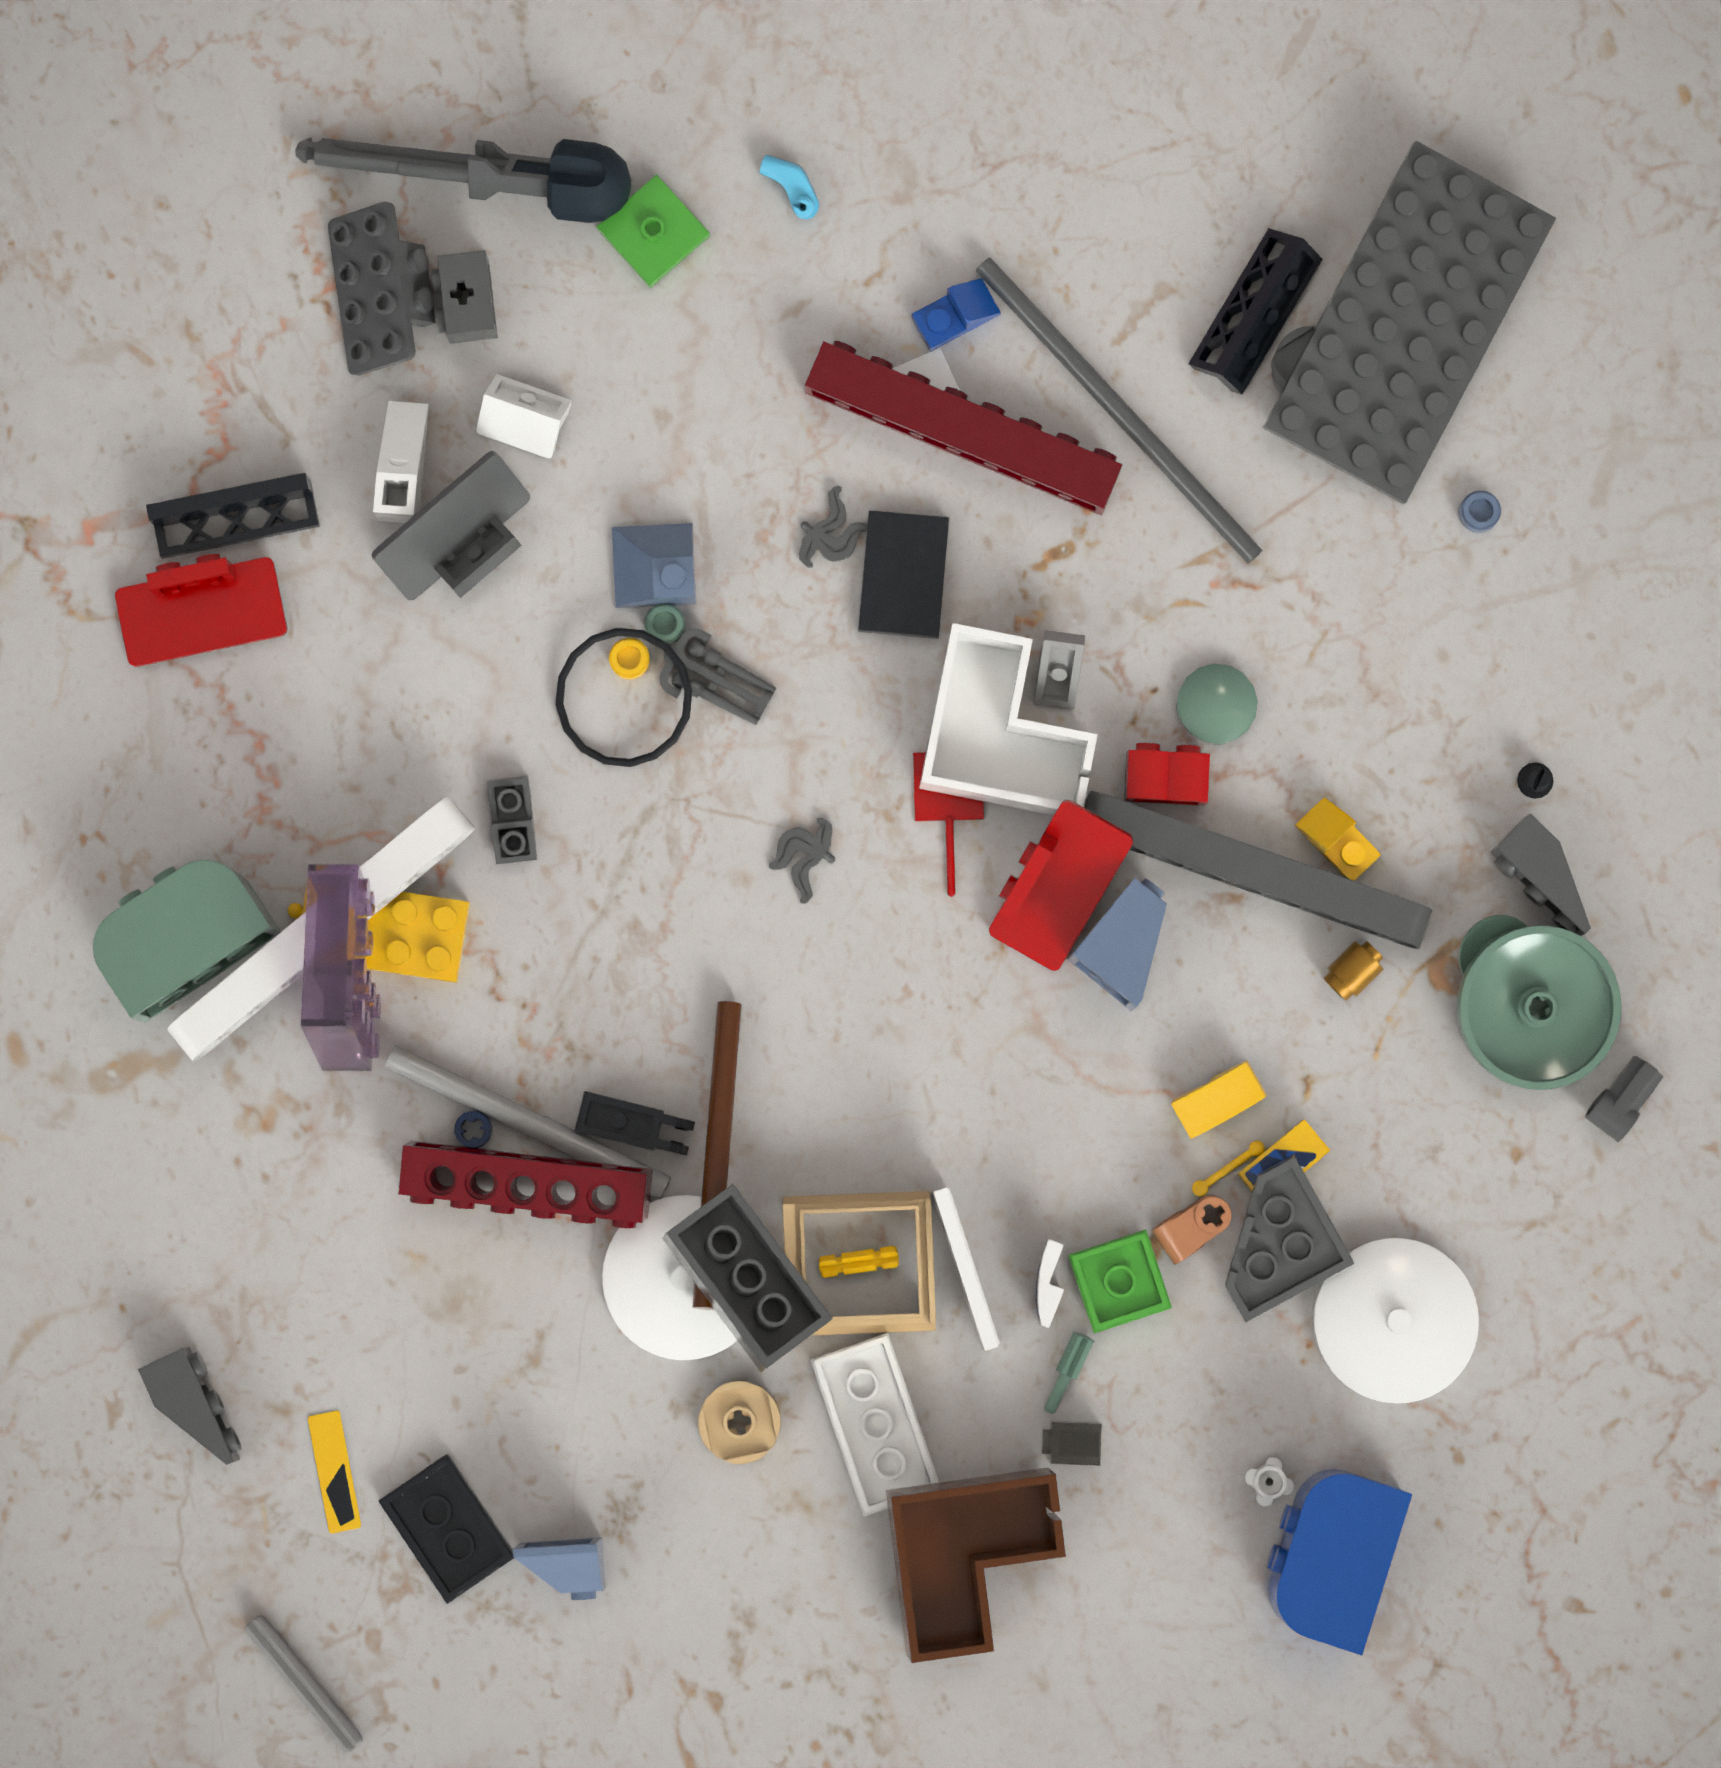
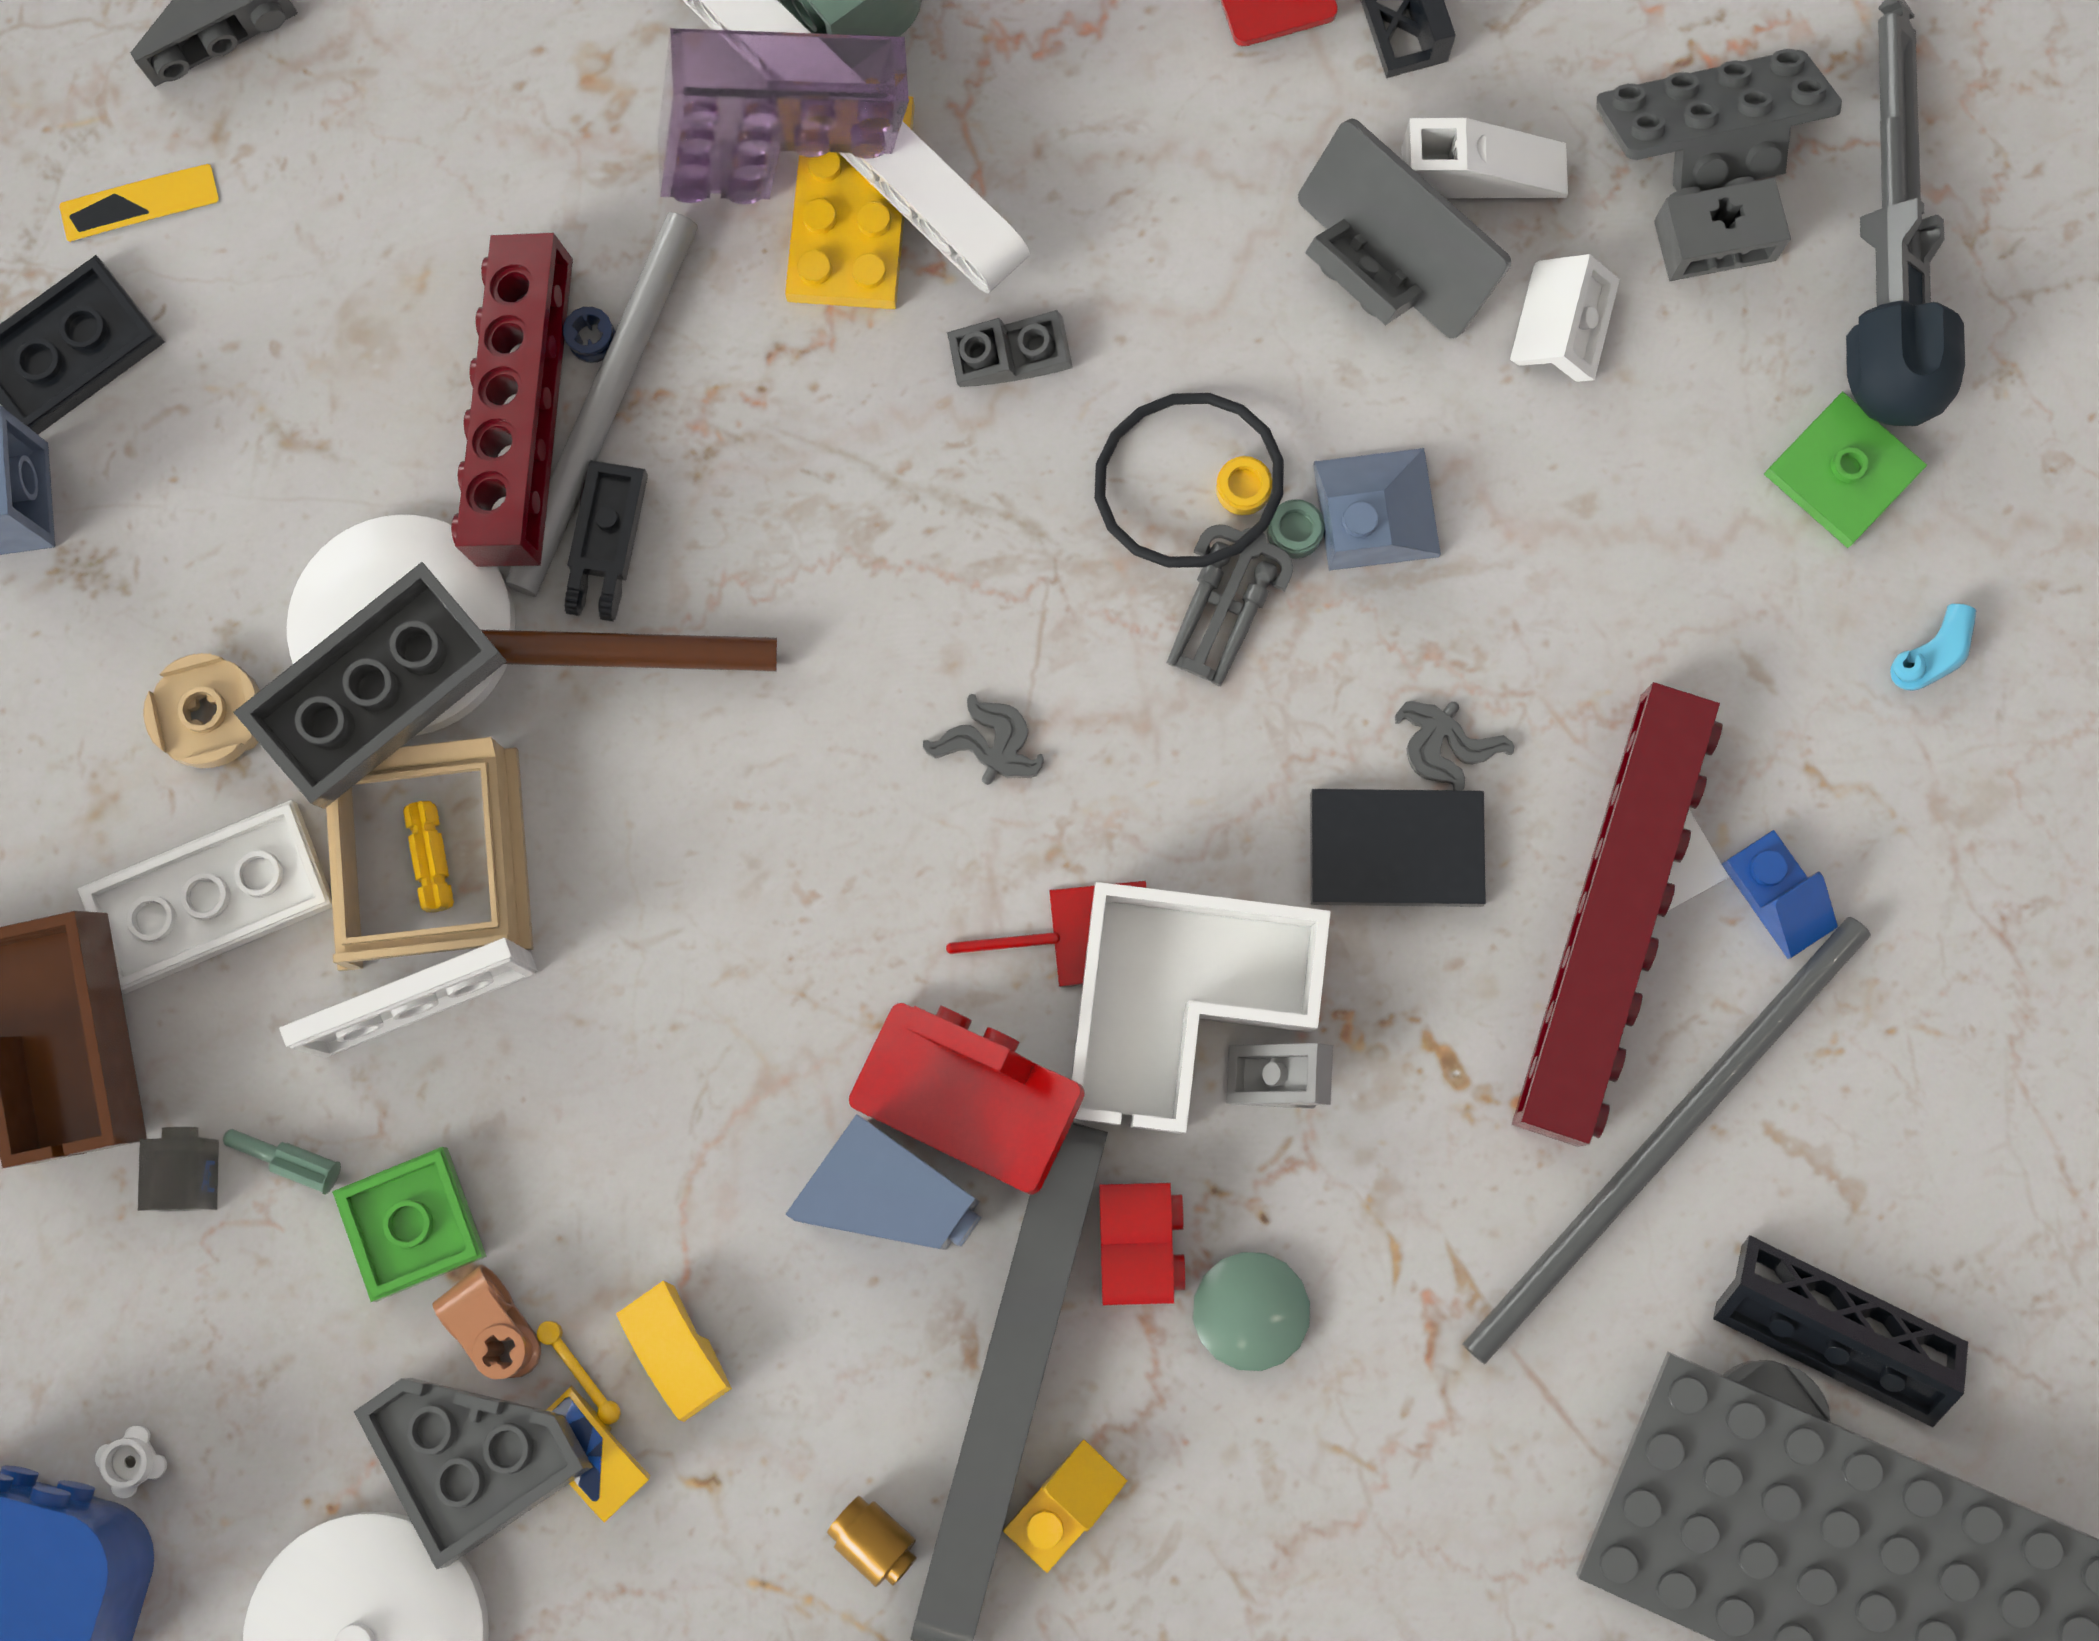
camera: 90 degrees right, 5 degrees down
white slope [1036,1239,1064,1328] -> none

